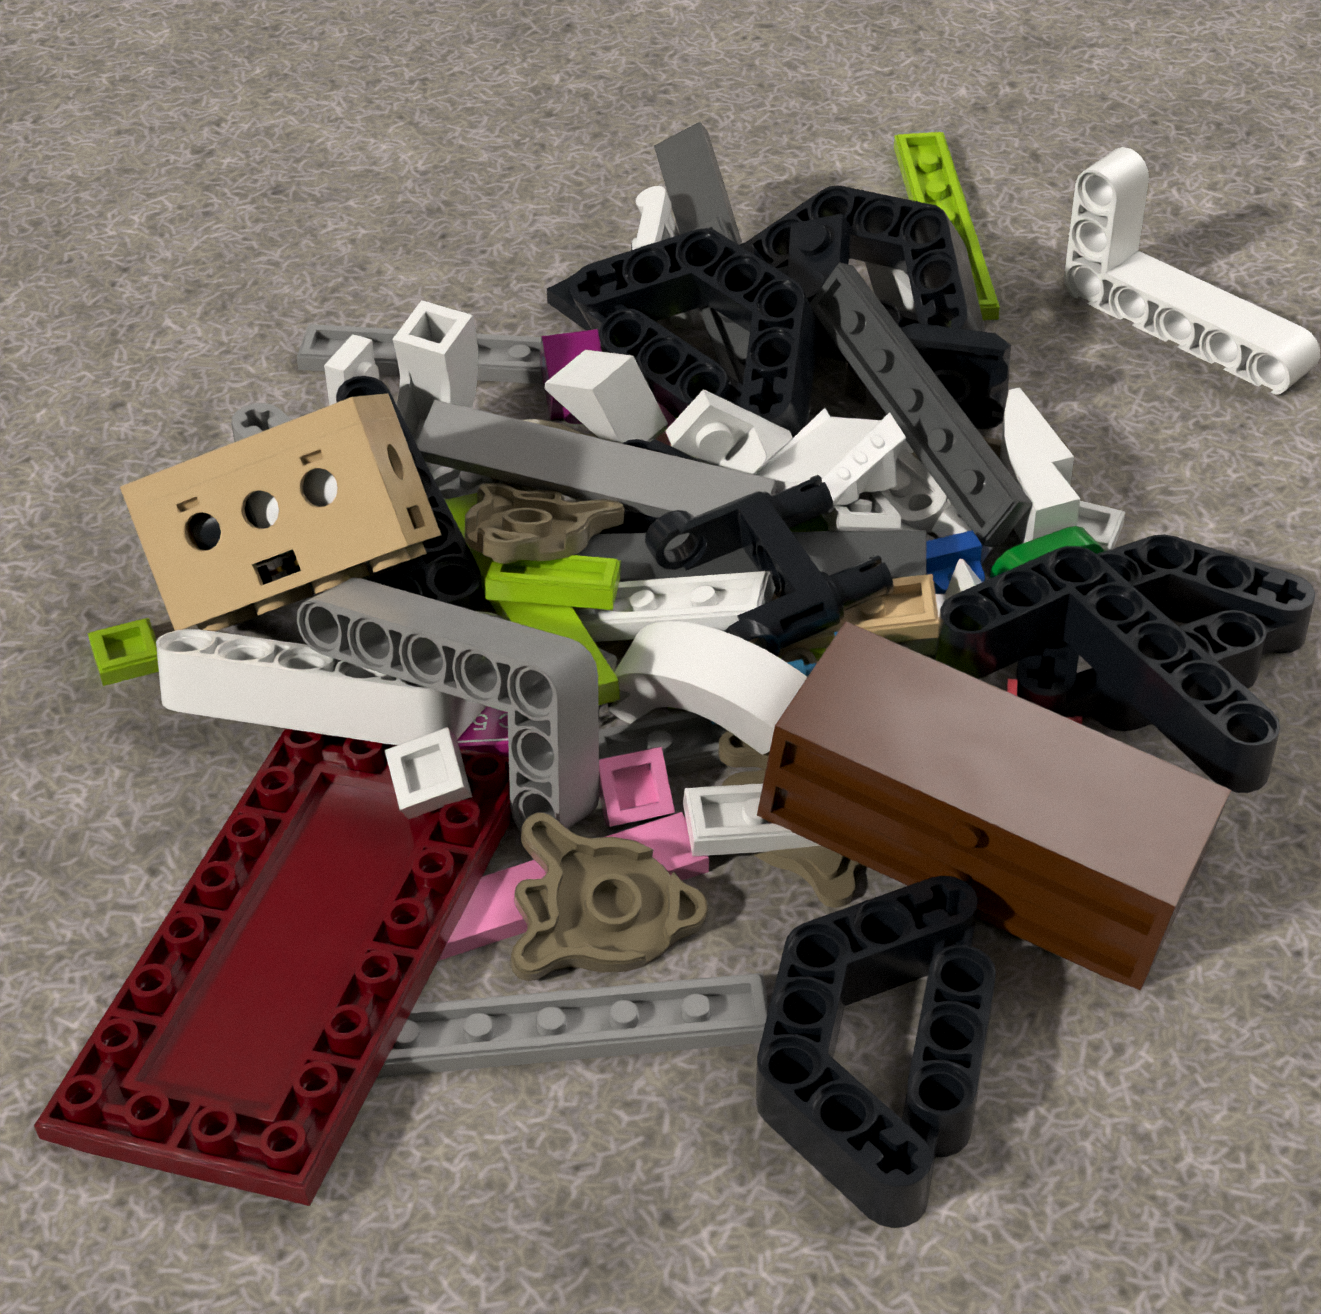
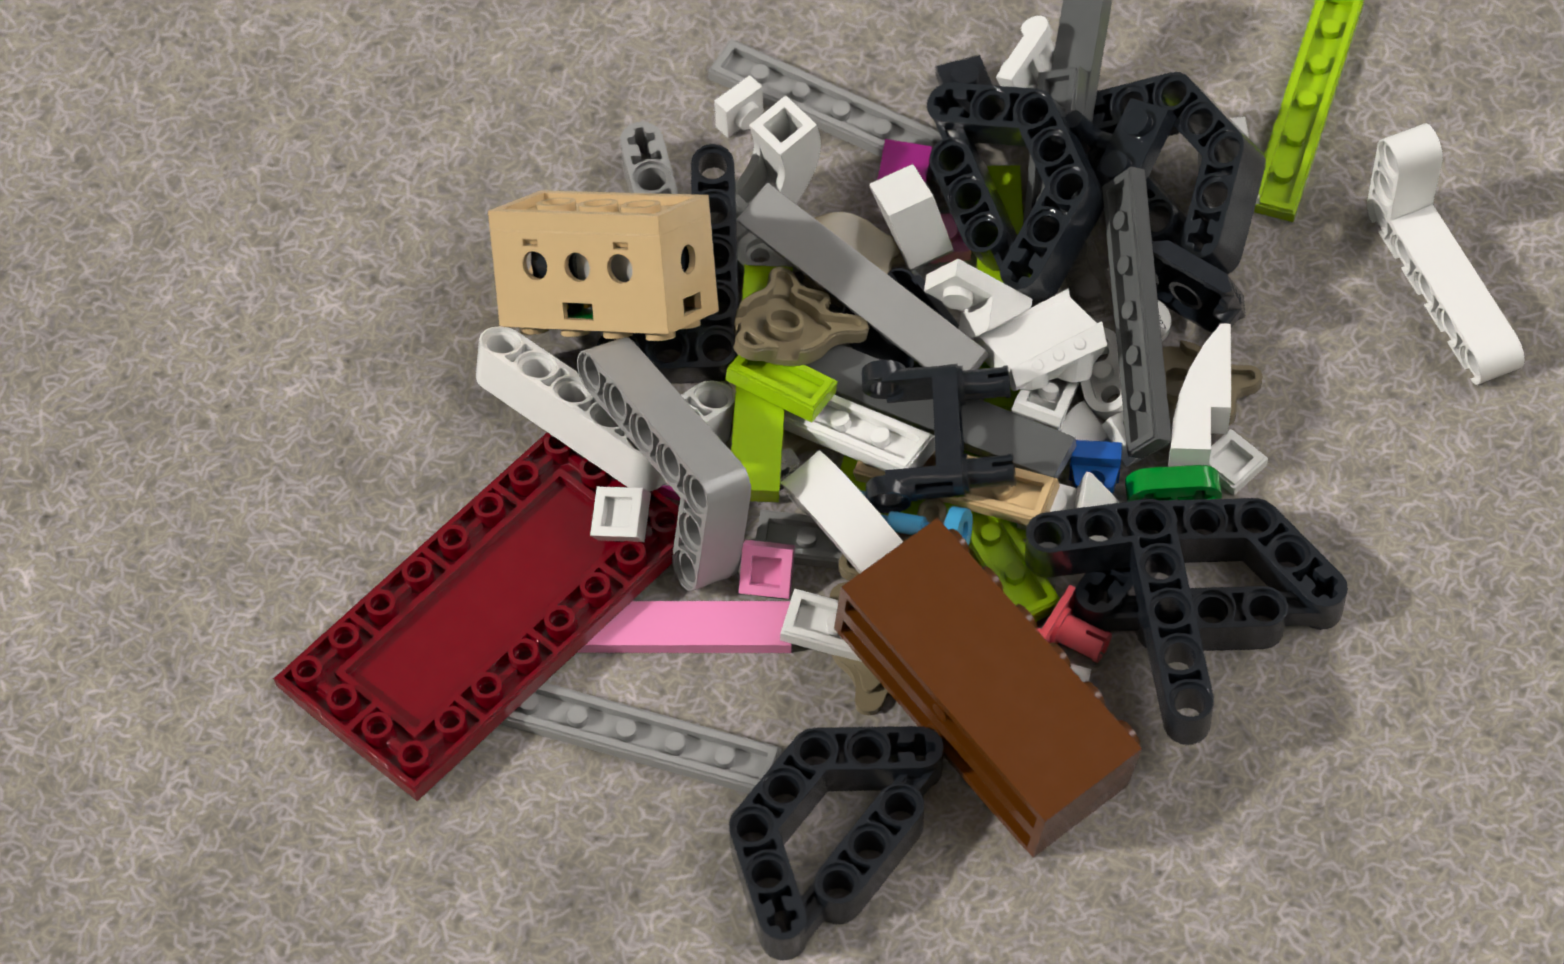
camera: 25 degrees right, 15 degrees up
lime tile [87,618,159,686] -> none
dark tan tile [510,813,708,981] -> none

